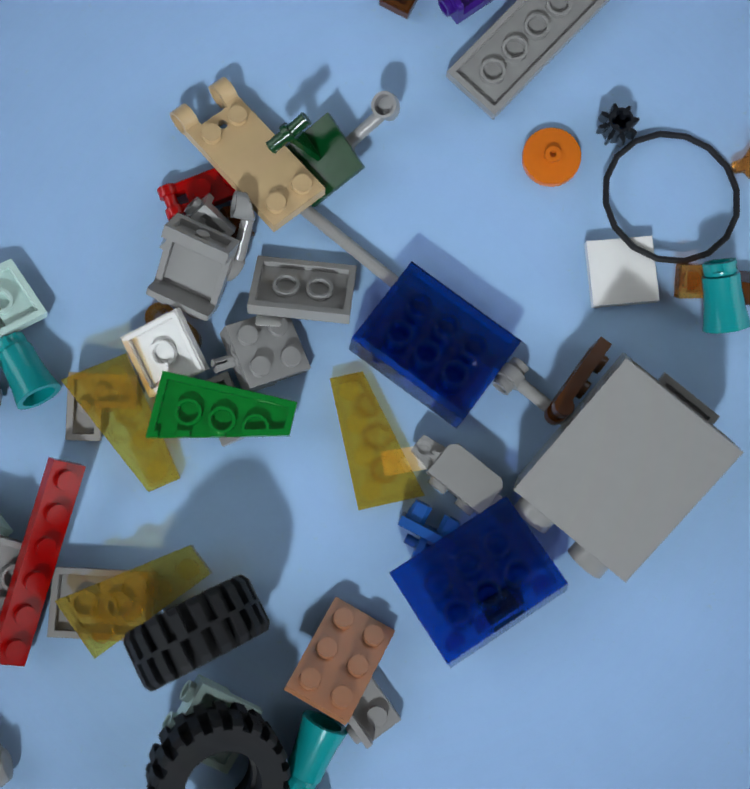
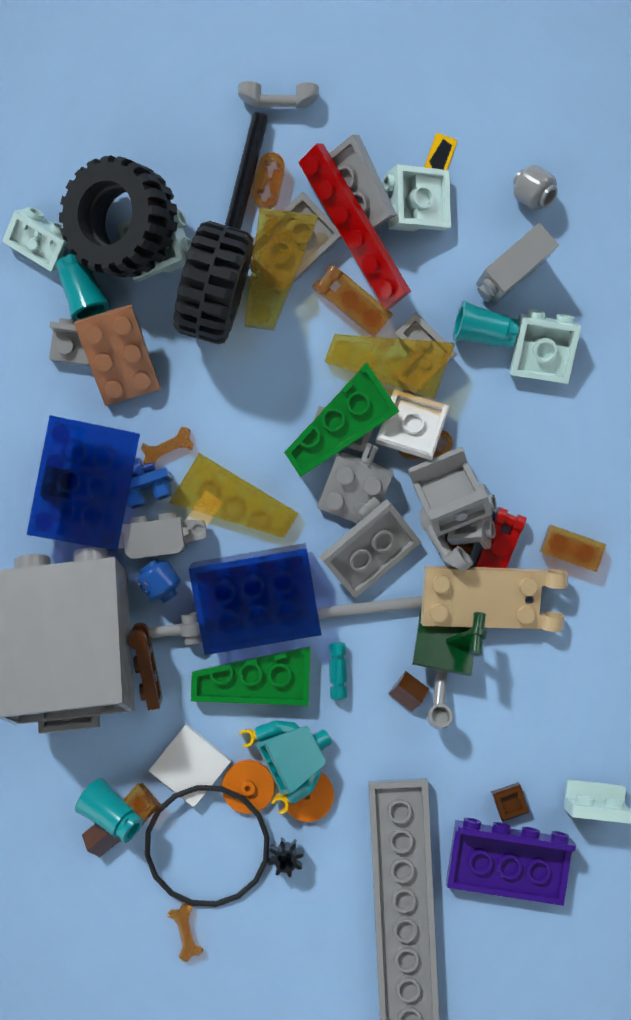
camera: 135 degrees right, 5 degrees up
none -> blue head [137,558,181,604]
none -> clear orange piece [141,427,194,464]
none -> green wing [191,646,310,706]
none -> orange piece [222,759,275,814]
none -> black axle [225,112,268,230]
none -> teal torso [239,720,332,814]
none -> clear orange beam [253,152,285,210]
none -> clear orange plate [312,264,393,338]
none -> teal axle [329,642,347,700]
none -> reddish brown slope [388,671,429,712]
none -> clear orange plate [539,525,606,572]

